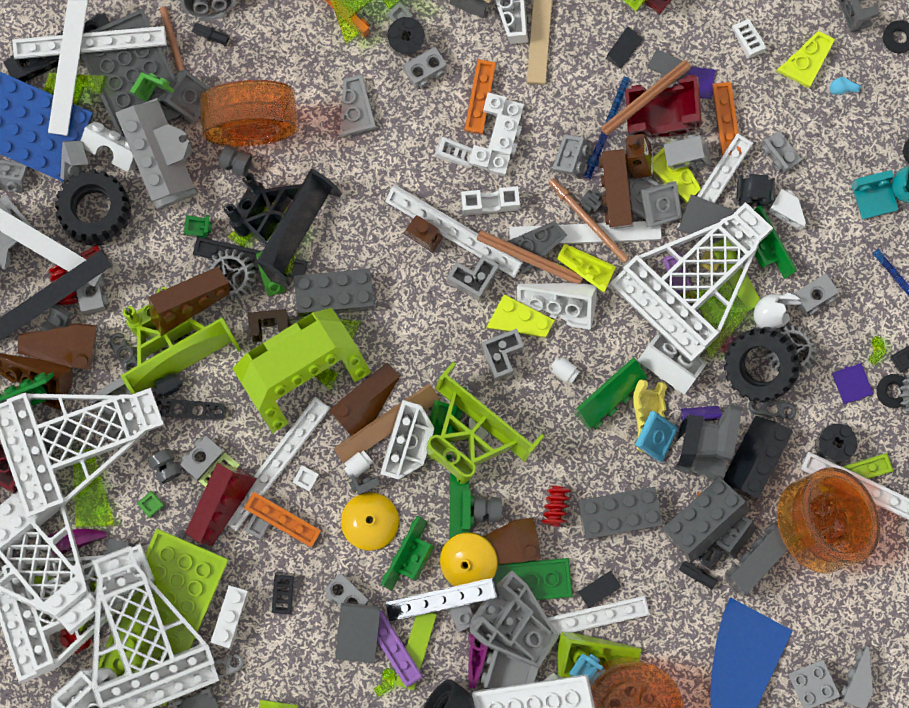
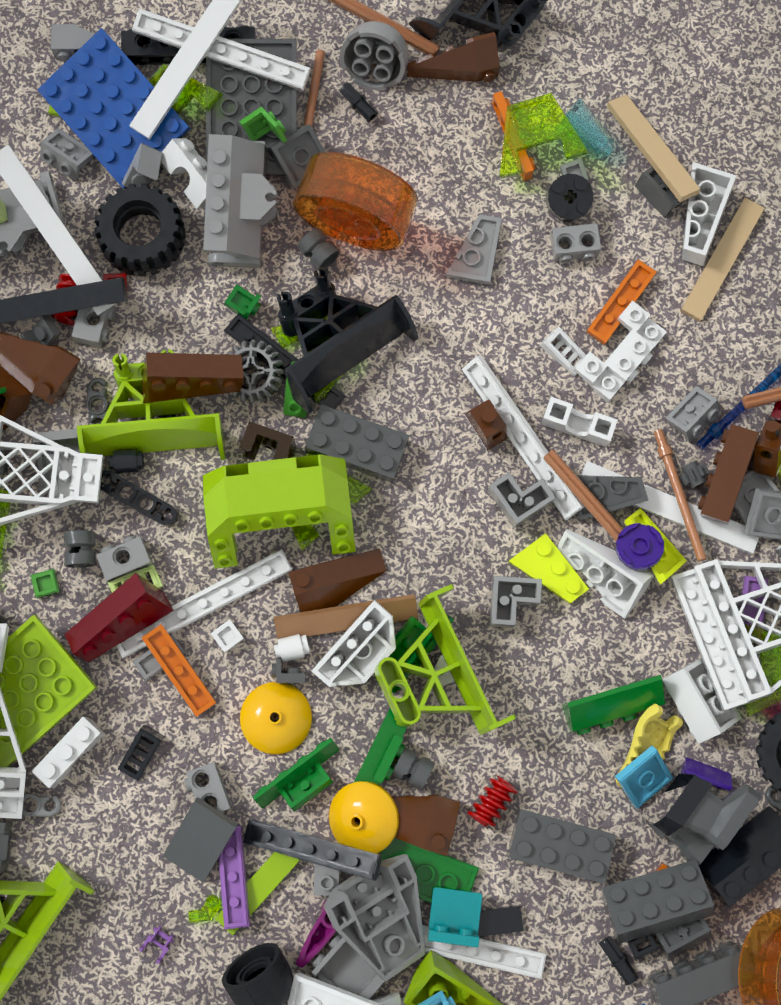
camera: 25 degrees right, 0 degrees up
white brick [551,357,580,384] -> none
none -> teal bracket [427,887,482,947]
none -> dark purple tile [616,523,664,570]

